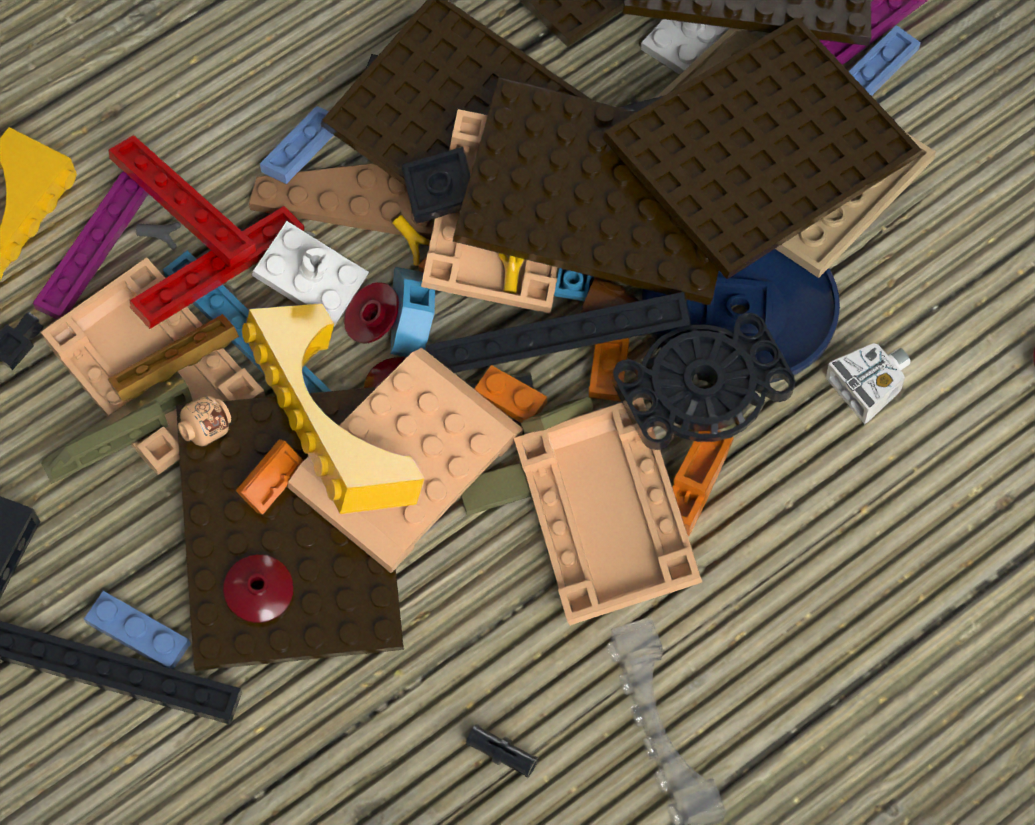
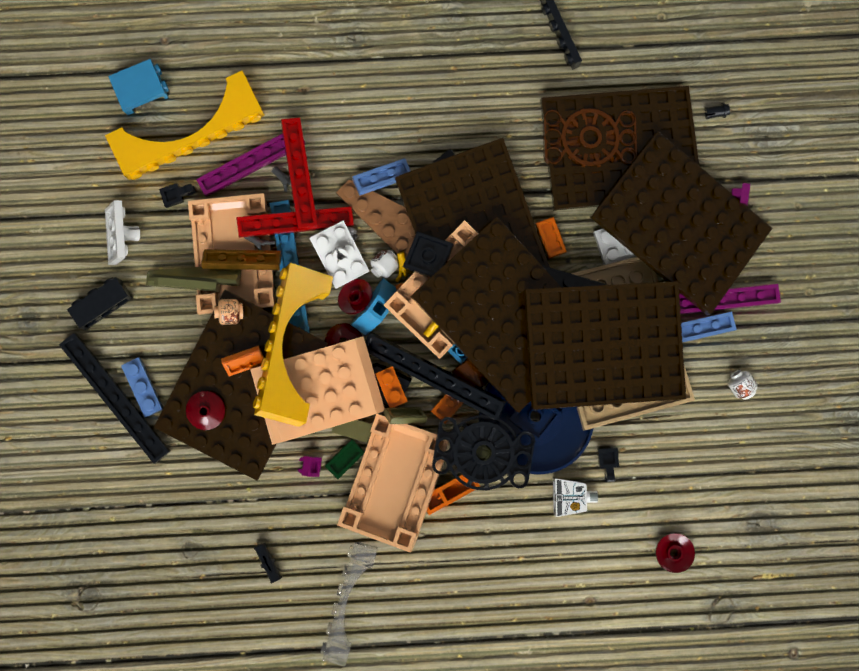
camera: 30 degrees right, 20 degrees up
none -> dark grey bar [244,236,275,250]
none -> magenta tile [298,456,322,477]
none -> dark green tile [325,439,365,480]
none -> white head [370,250,399,278]
none -> orange plate [535,217,567,259]
none -> black plate [597,448,619,482]
none -> white head [728,370,758,400]

